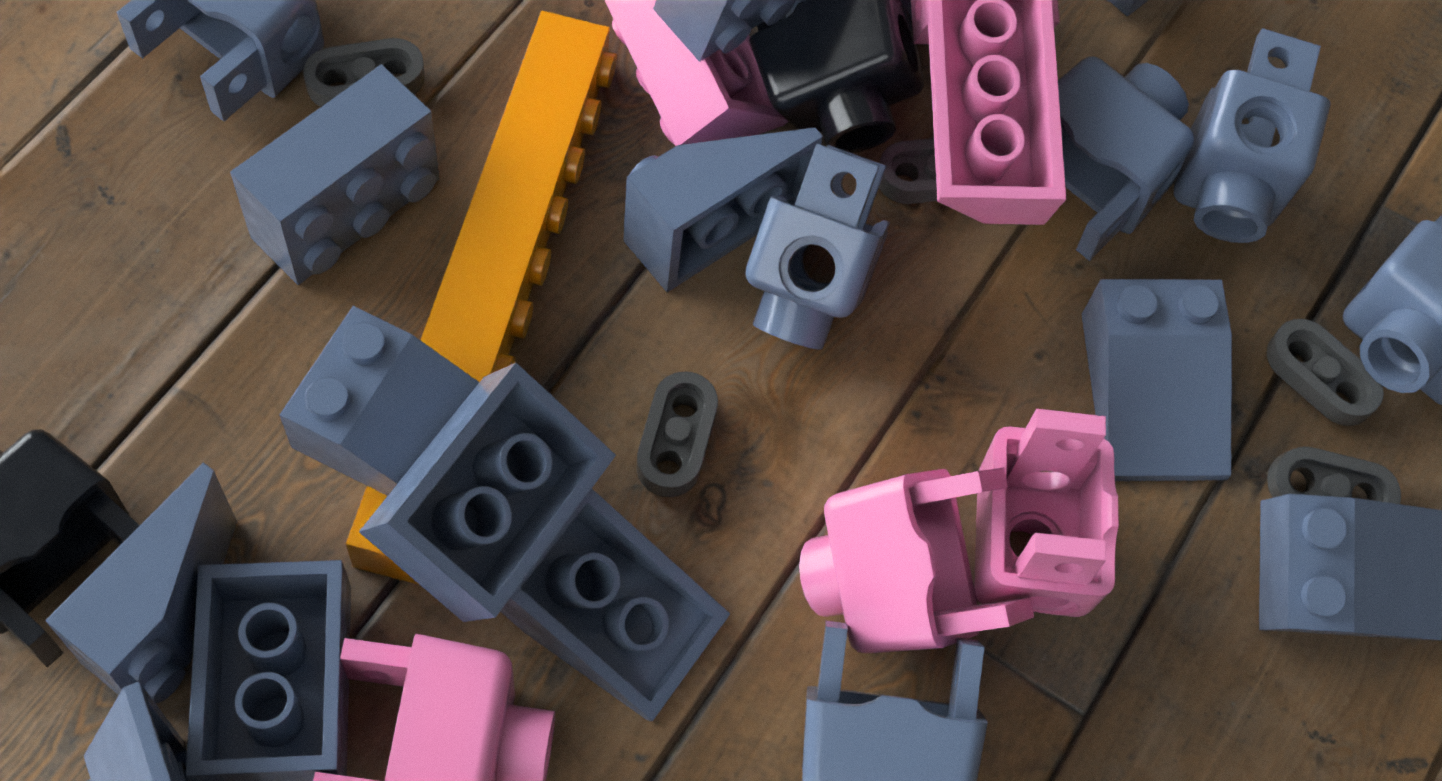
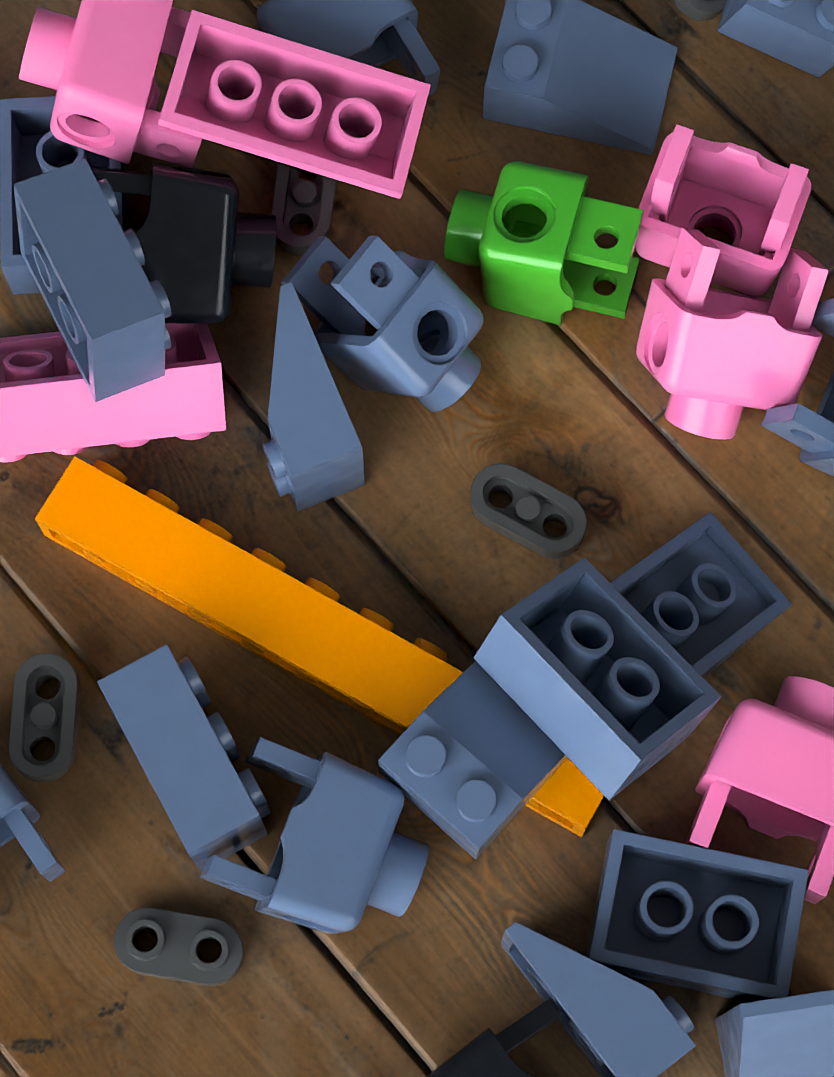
camera: 65 degrees left, 10 degrees up
none -> dark grey plate [114,908,244,986]
none -> sand blue piece [200,737,429,934]
none -> bright green piece [444,161,643,326]

